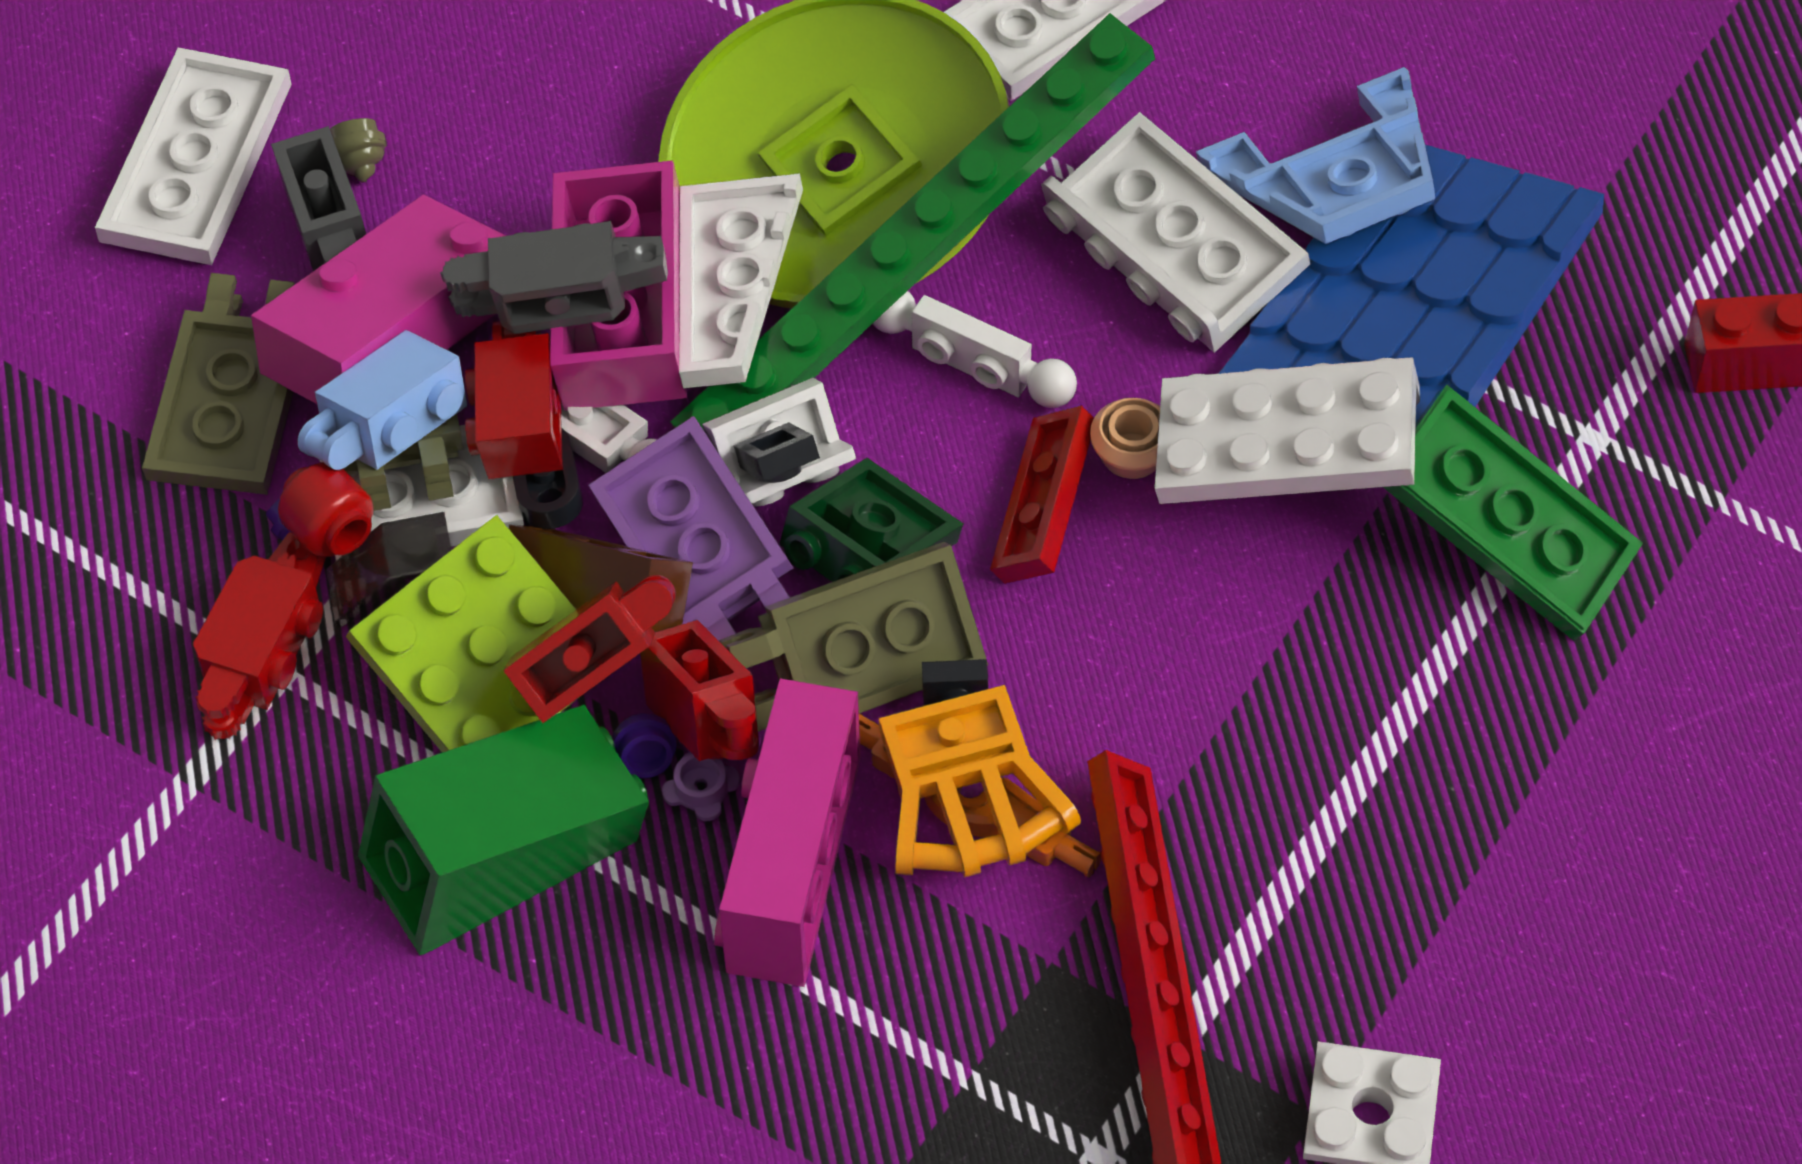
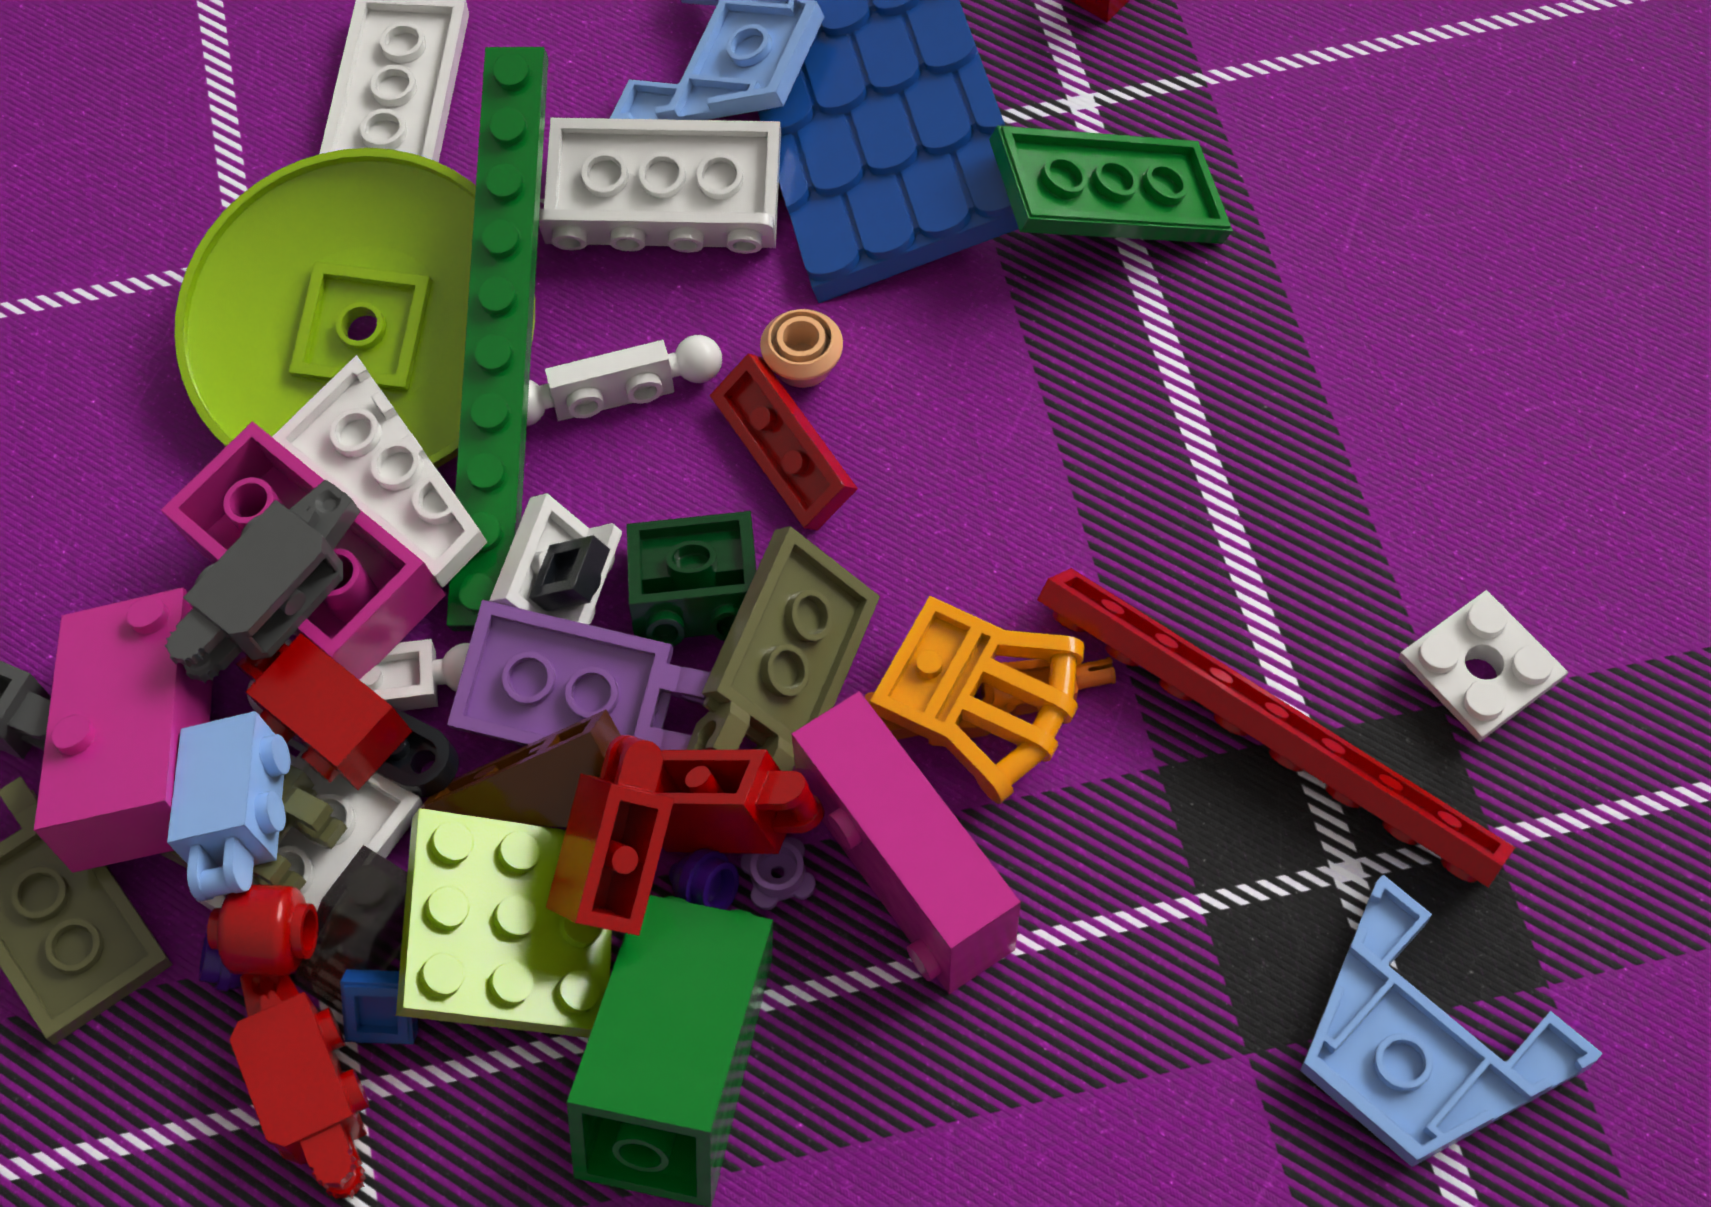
camera: 45 degrees left, 5 degrees up
black plate [922,659,988,706] -> none
white bracket [1155,357,1420,504] -> none
none -> blue tile [340,969,419,1044]

